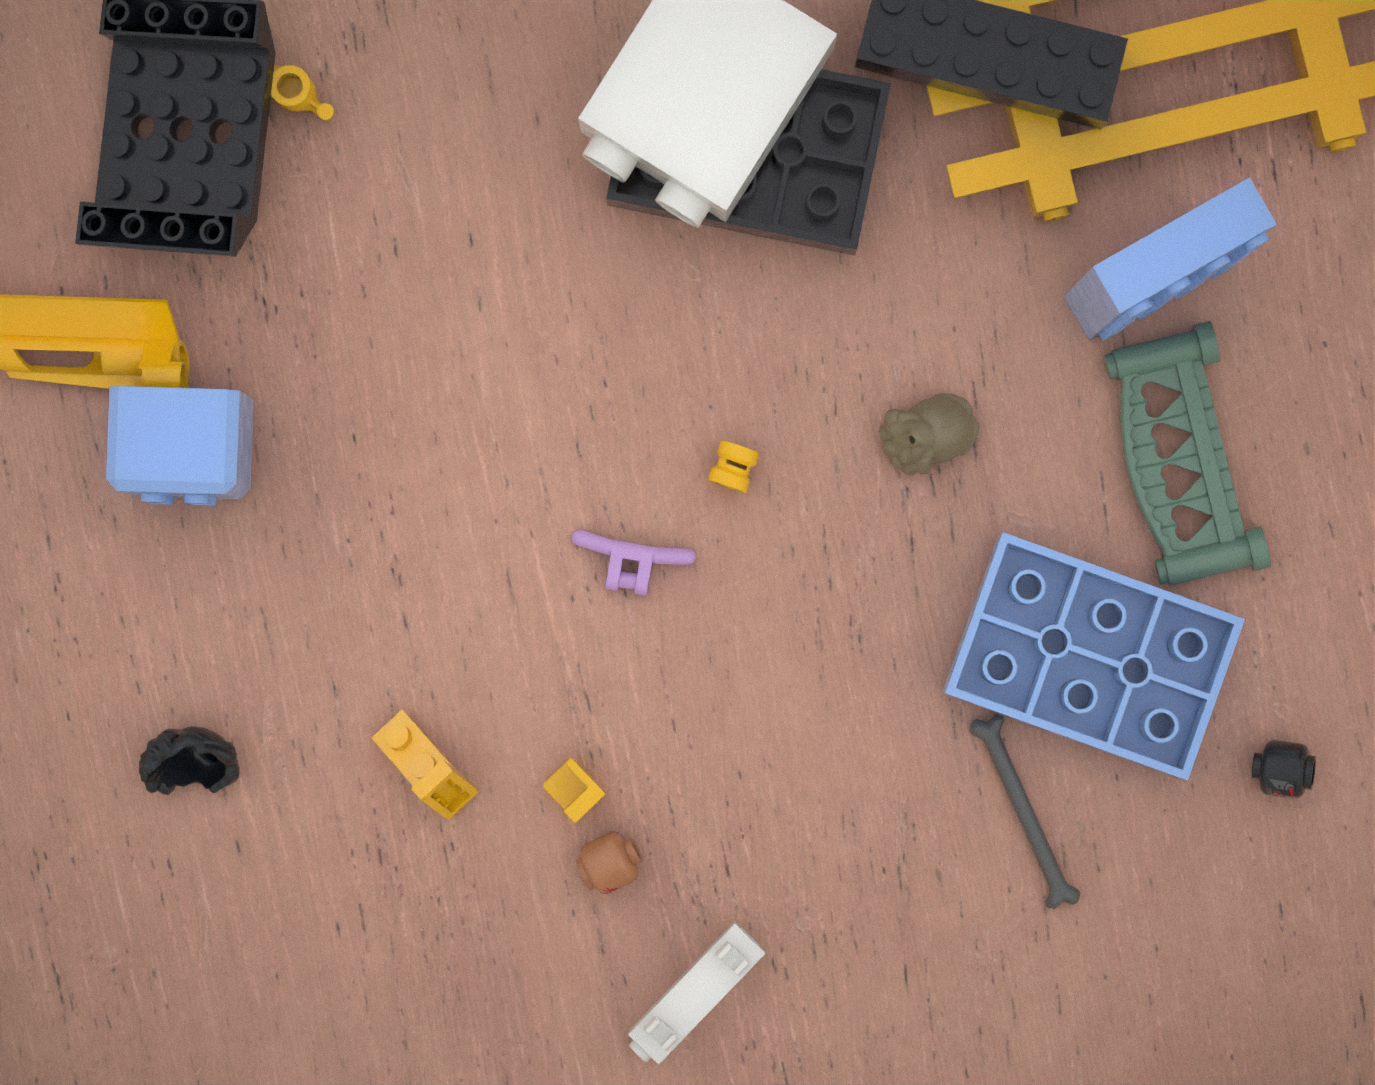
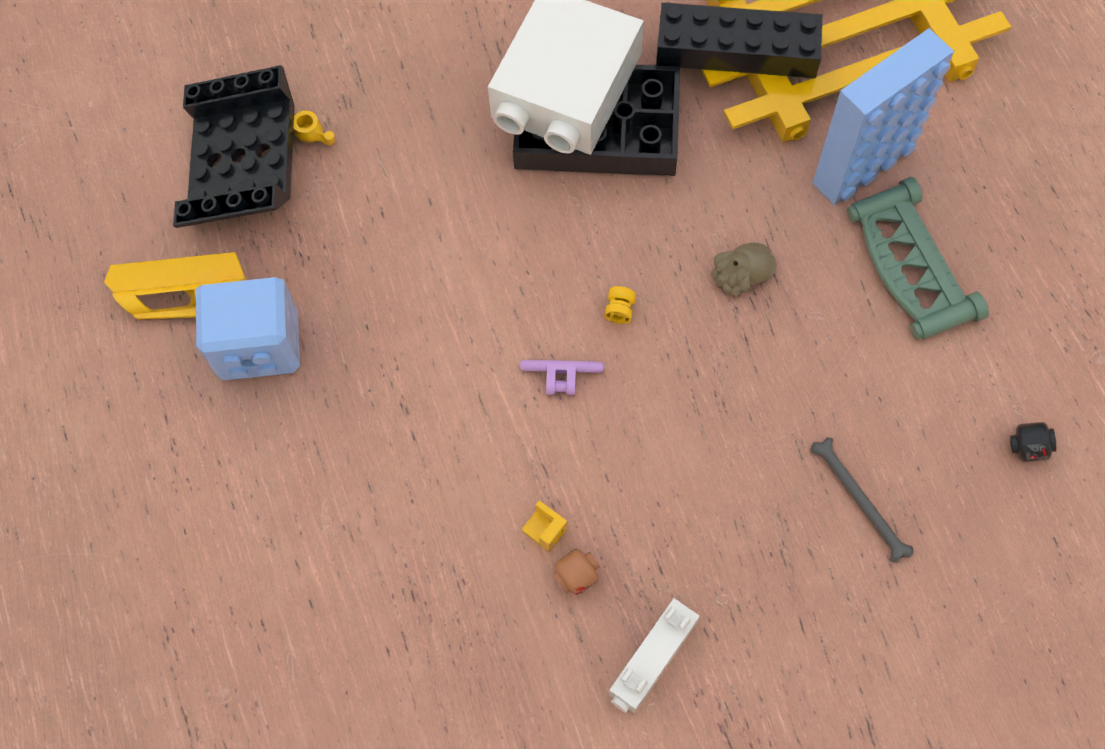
camera: 10 degrees left, 20 degrees down
black hair [138,726,240,795] -> none
yellow bracket [371,709,480,820] -> none
light blue brick [942,532,1245,781] -> none

